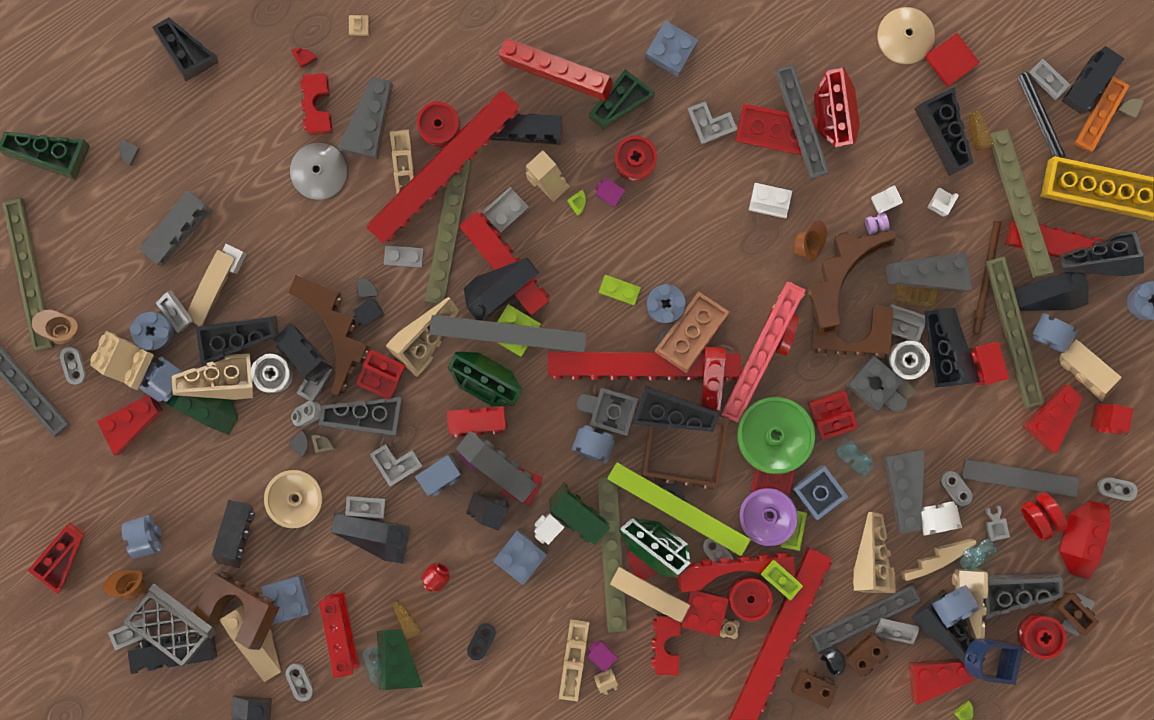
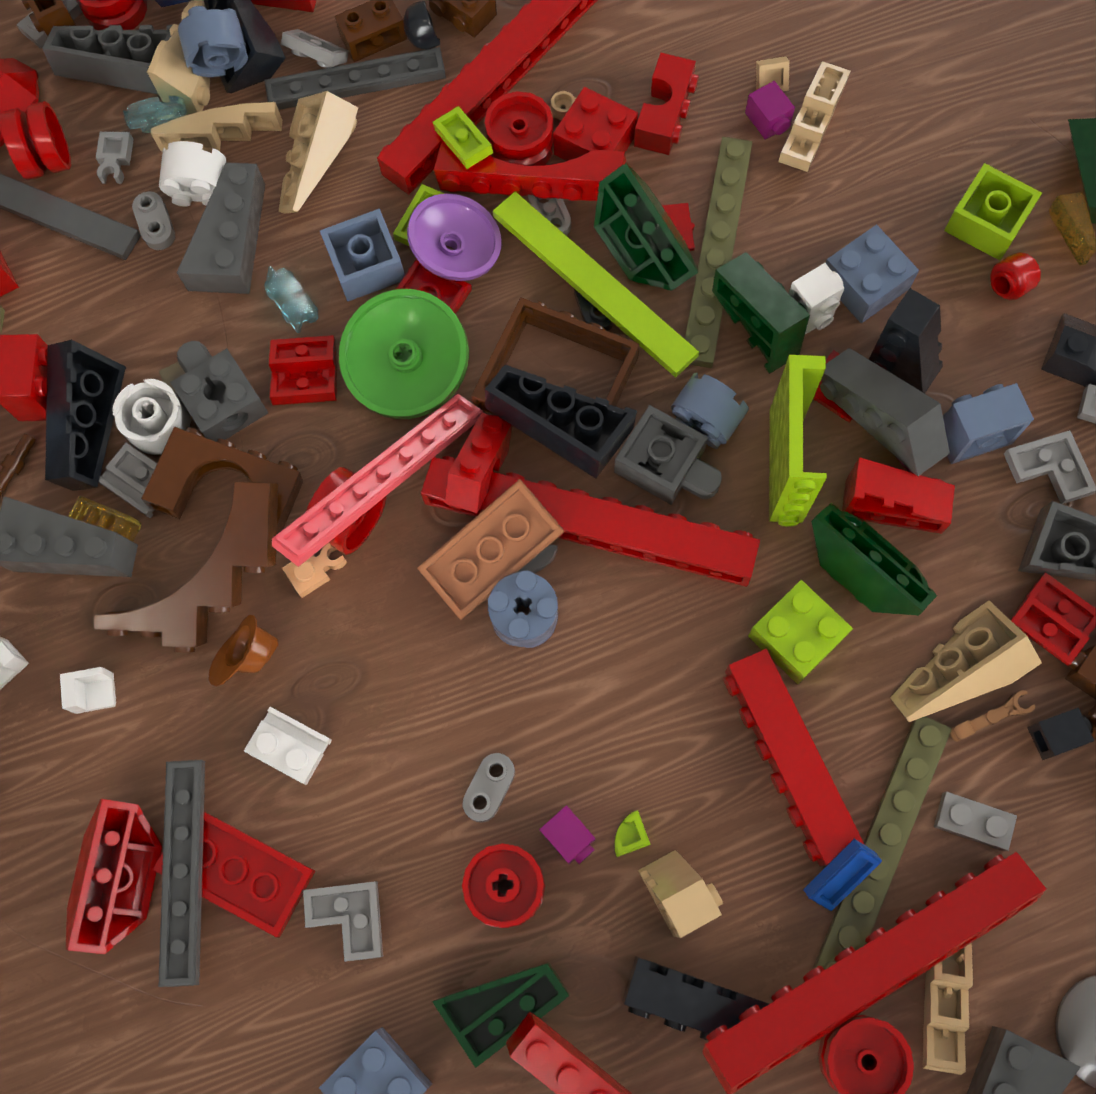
camera: 160 degrees left, 15 degrees down
dark grey tile [357,278,378,298] -> none
dark grey tile [429,315,586,353] -> none
black wedge [464,257,540,321] -> none
black plate [467,623,496,660] -> none
light grey plate [482,187,529,233] -> none
lime plate [598,275,641,306] -> none
tan slope [610,567,691,623] -> none
lavender wheel [865,213,890,236] -> none
none -> light grey plate [463,753,515,822]
none -> lime panel [769,355,827,527]
none -> blue tile [803,838,882,911]
none -> lime brick [944,163,1042,261]
none -> medium nougat piece [950,690,1035,742]

